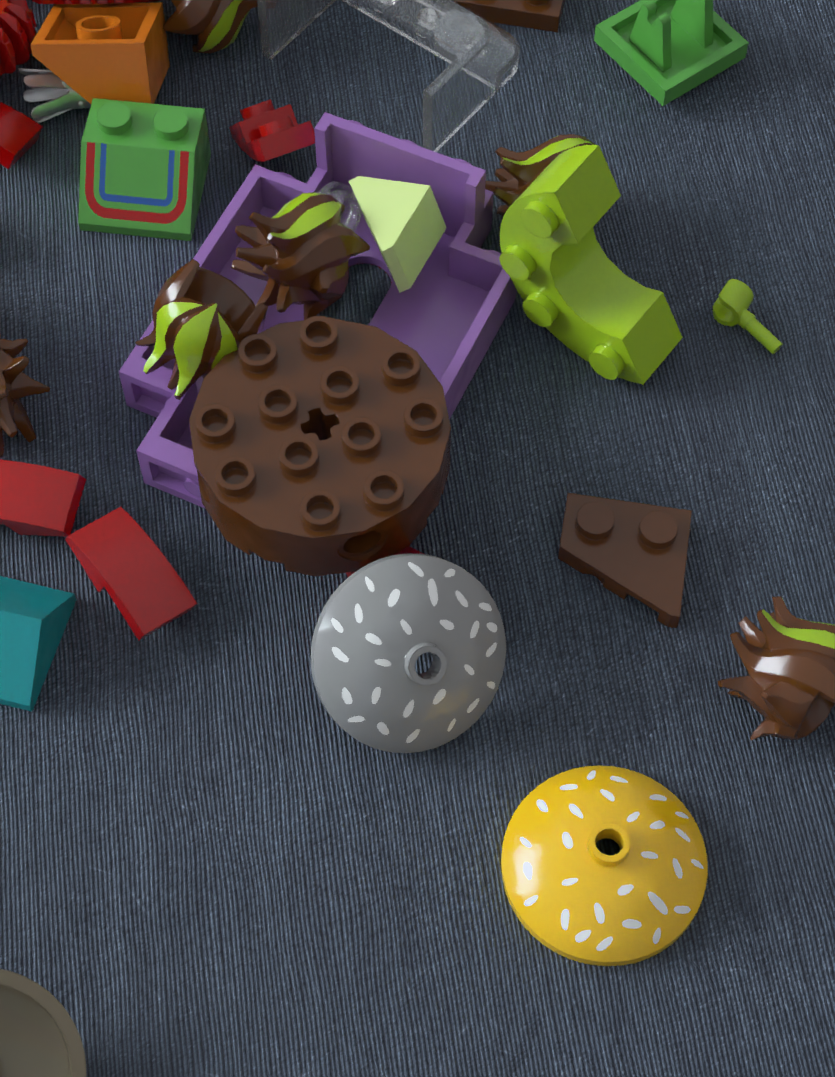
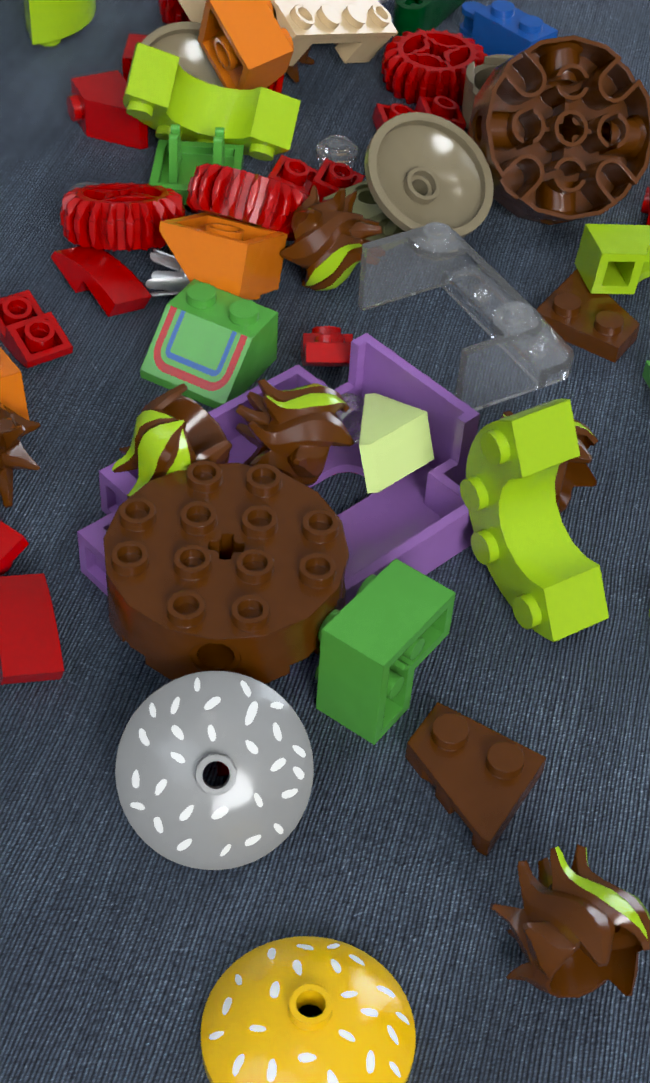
camera: 20 degrees right, 15 degrees down
none -> bright green brick [315,558,456,745]

